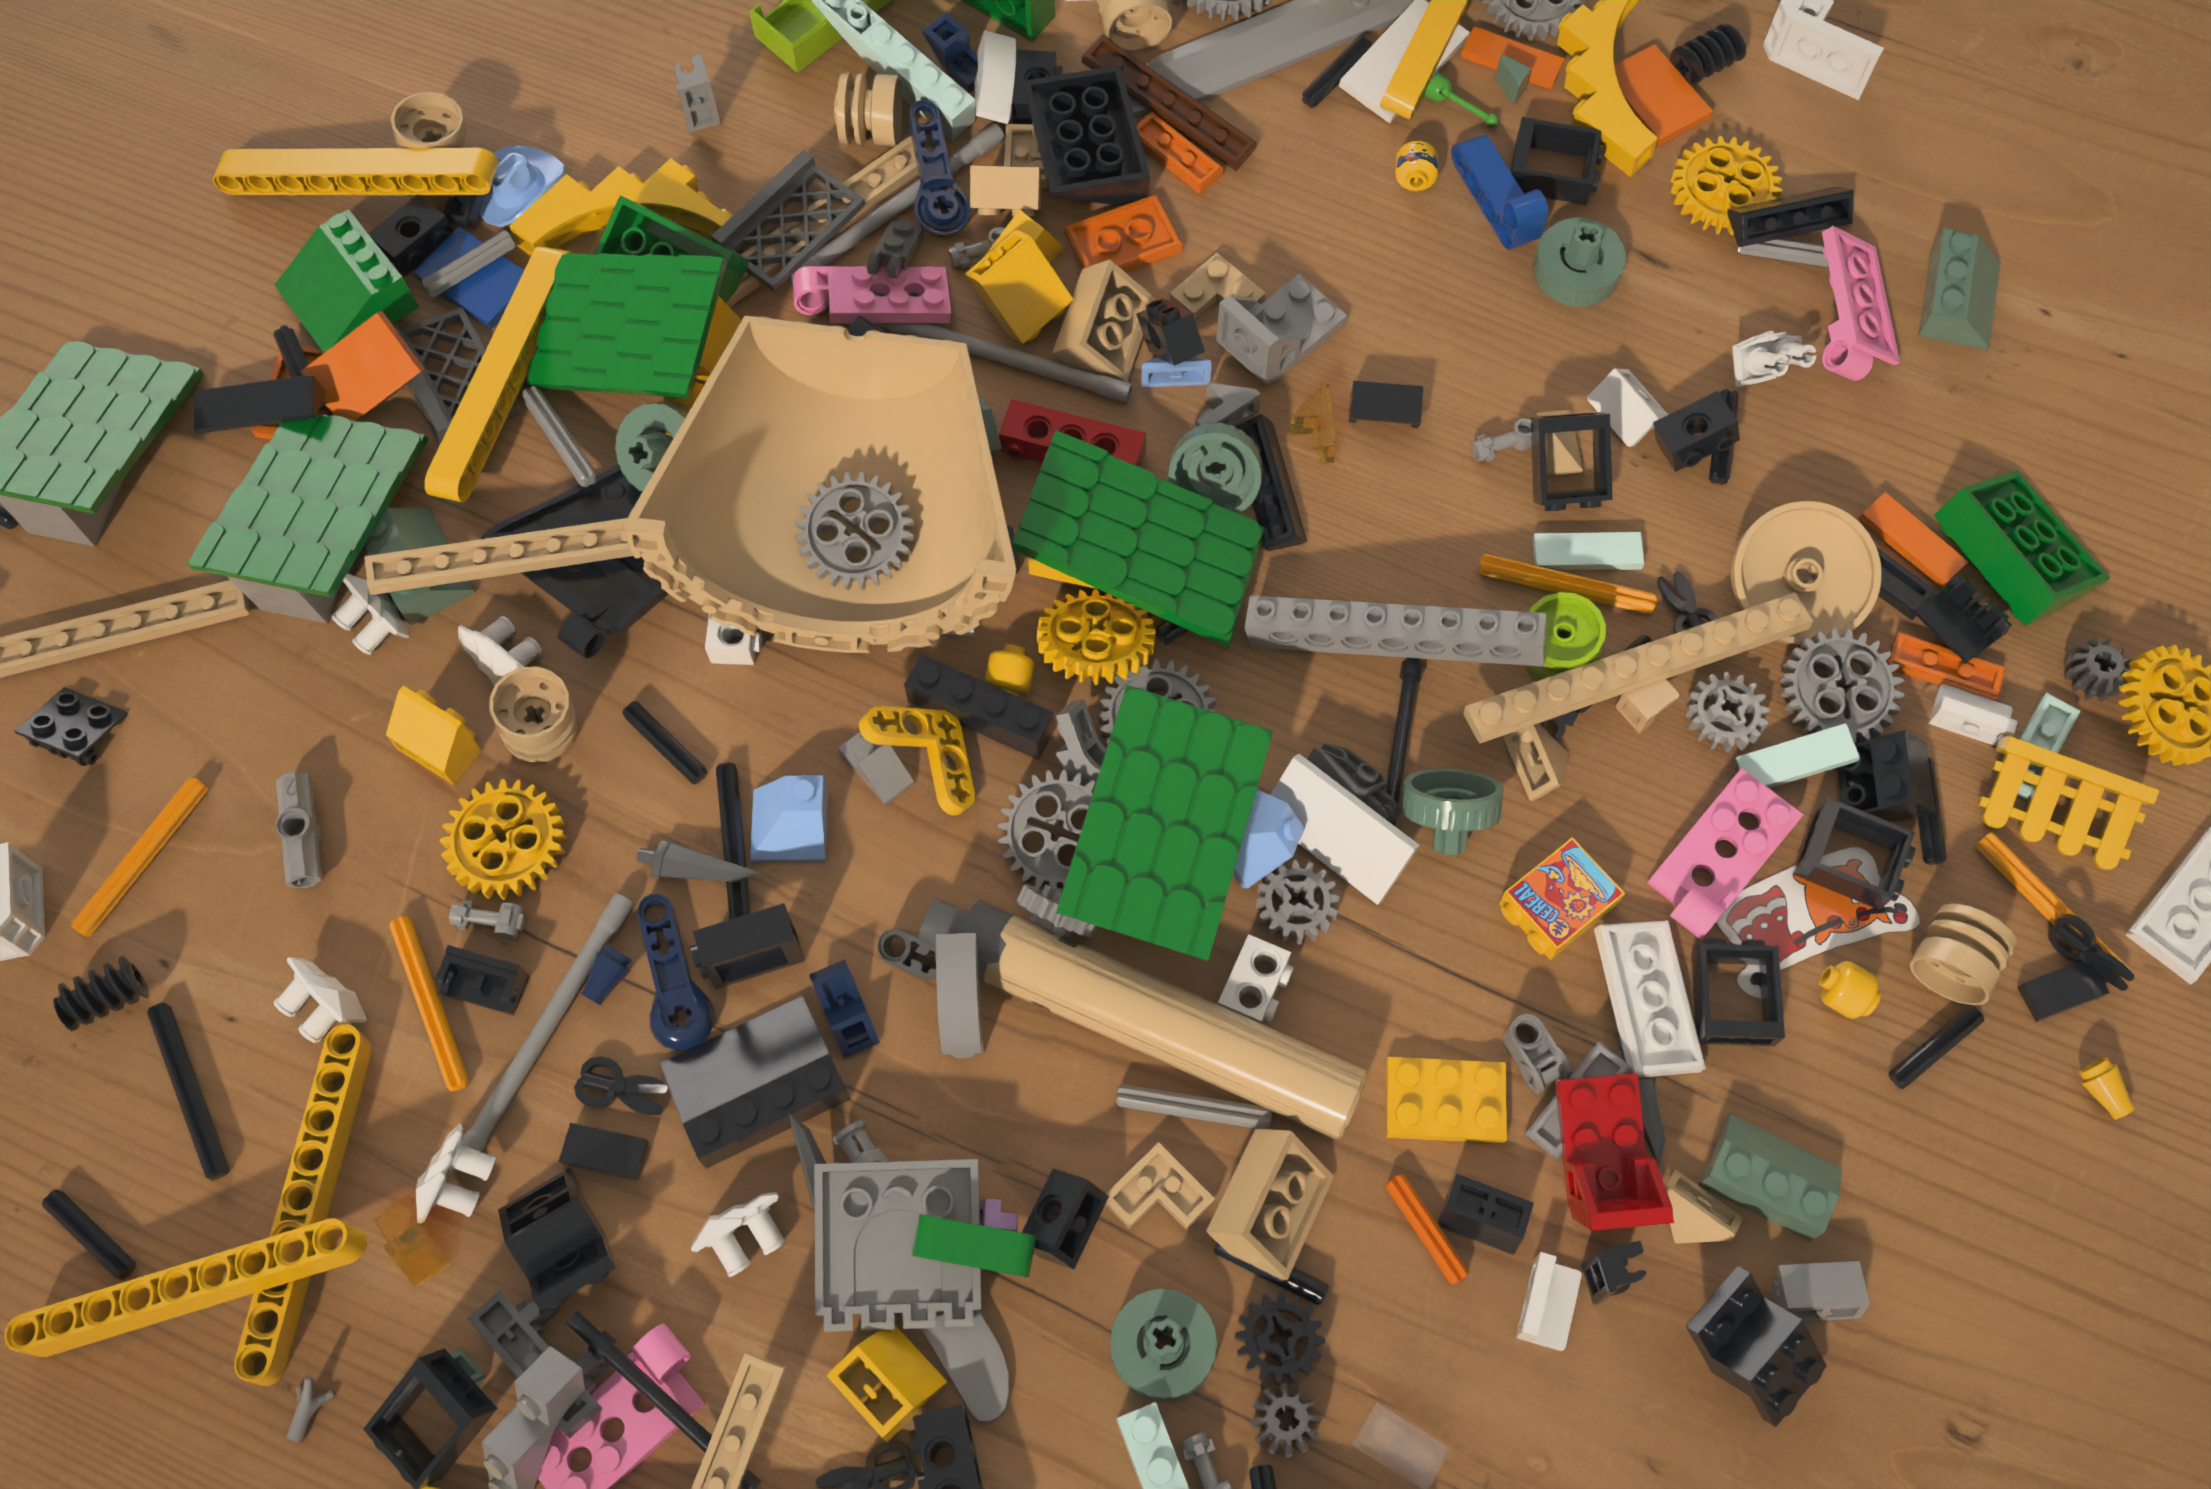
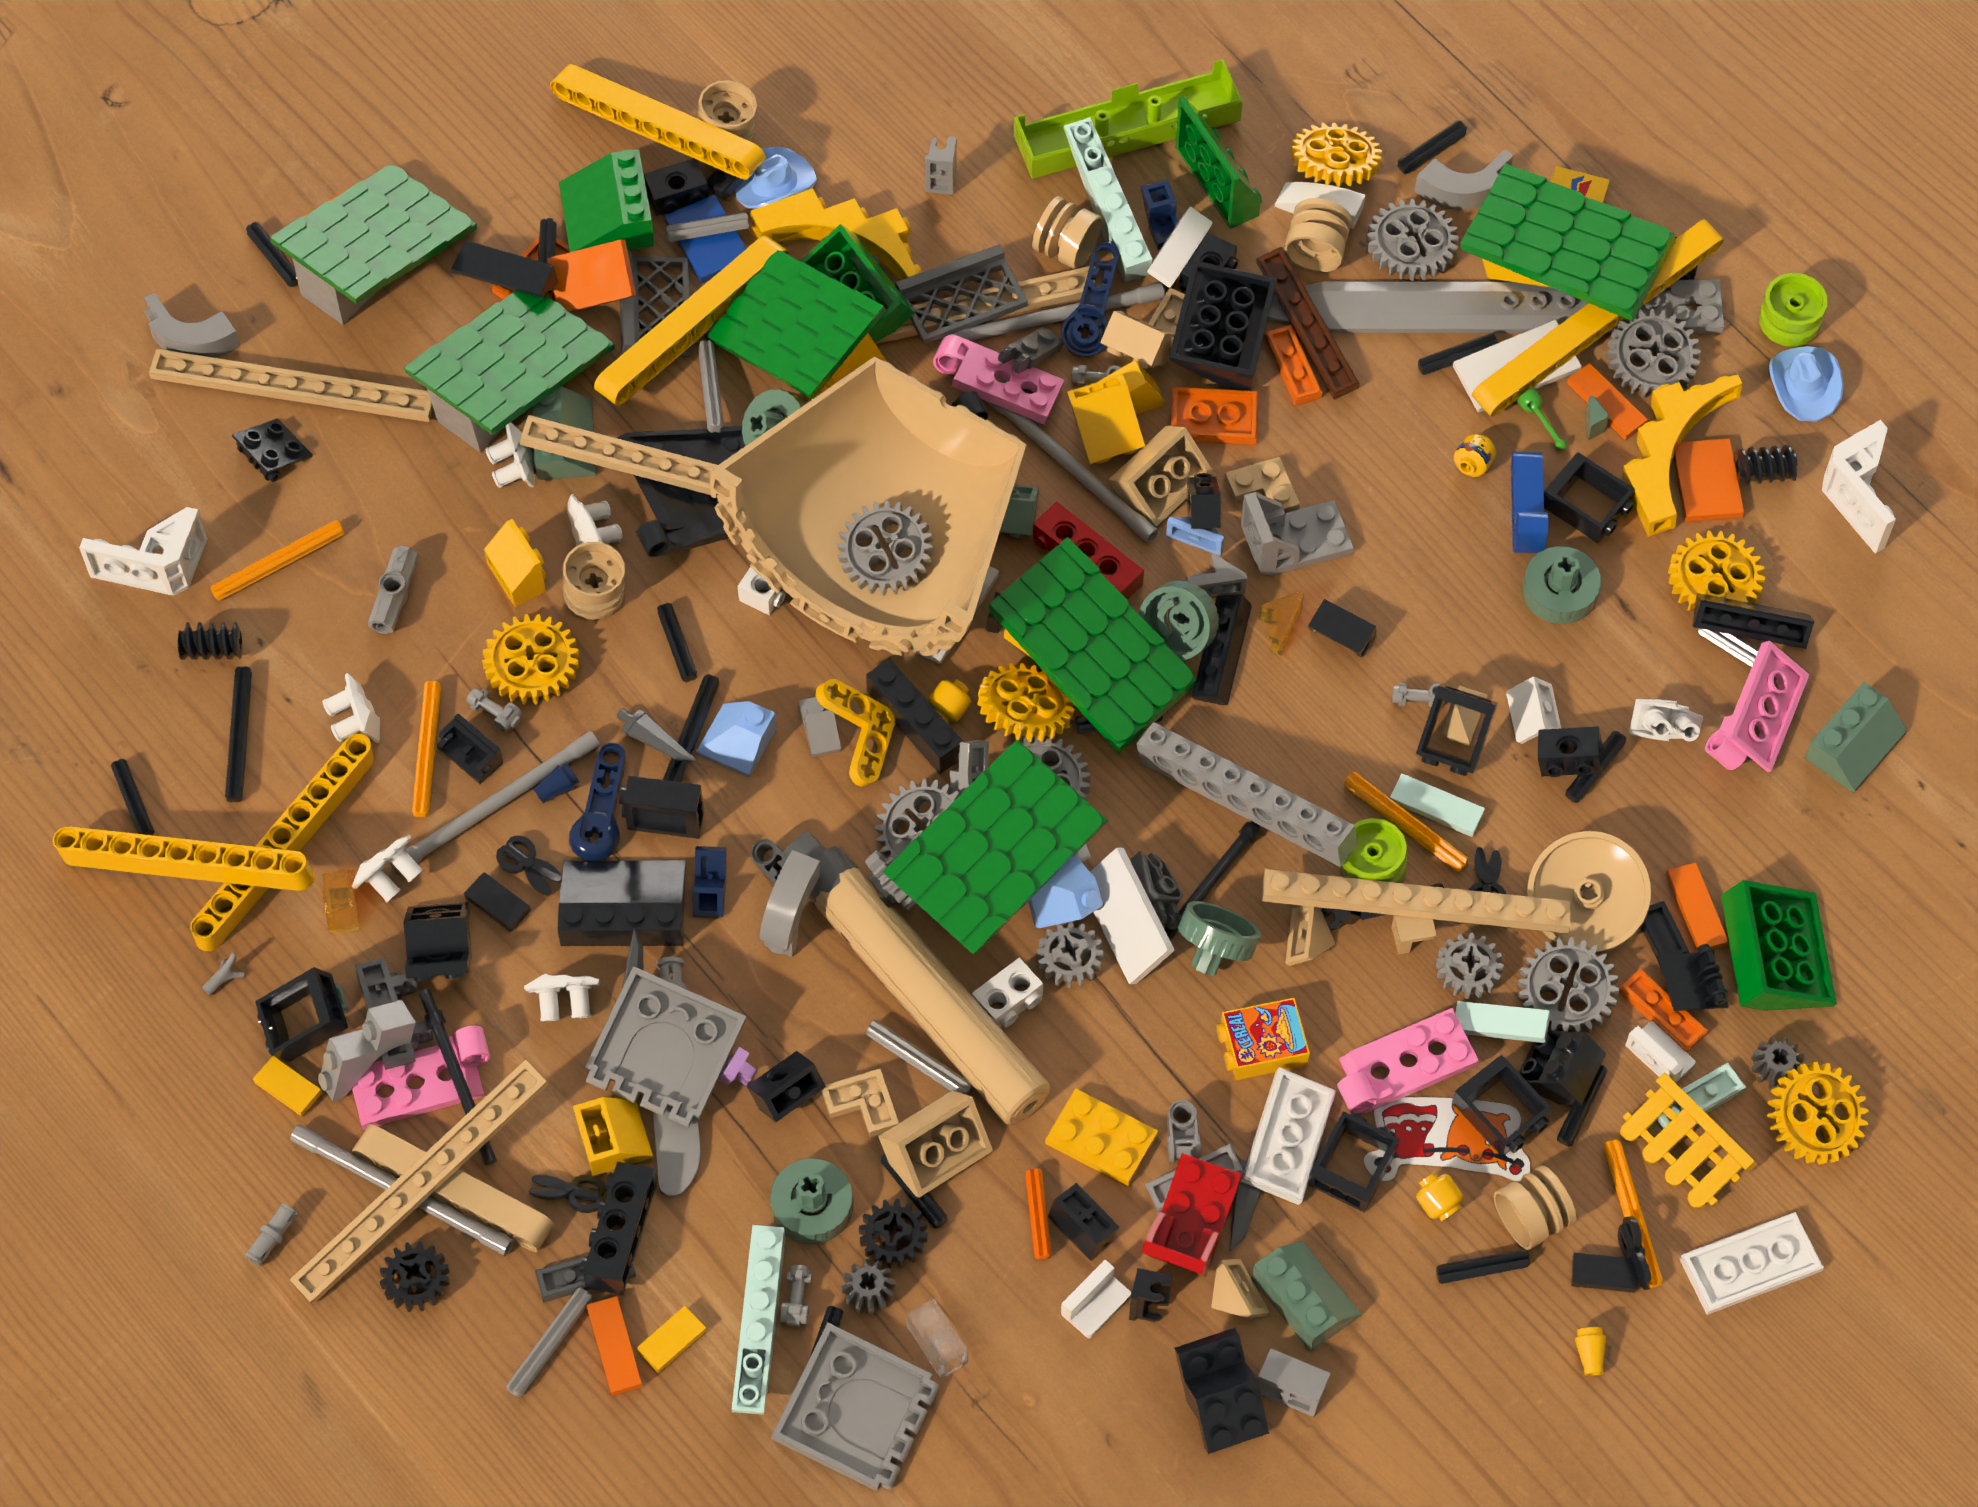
camera: 25 degrees right, 5 degrees down
green beam [911,1214,1037,1277] -> none

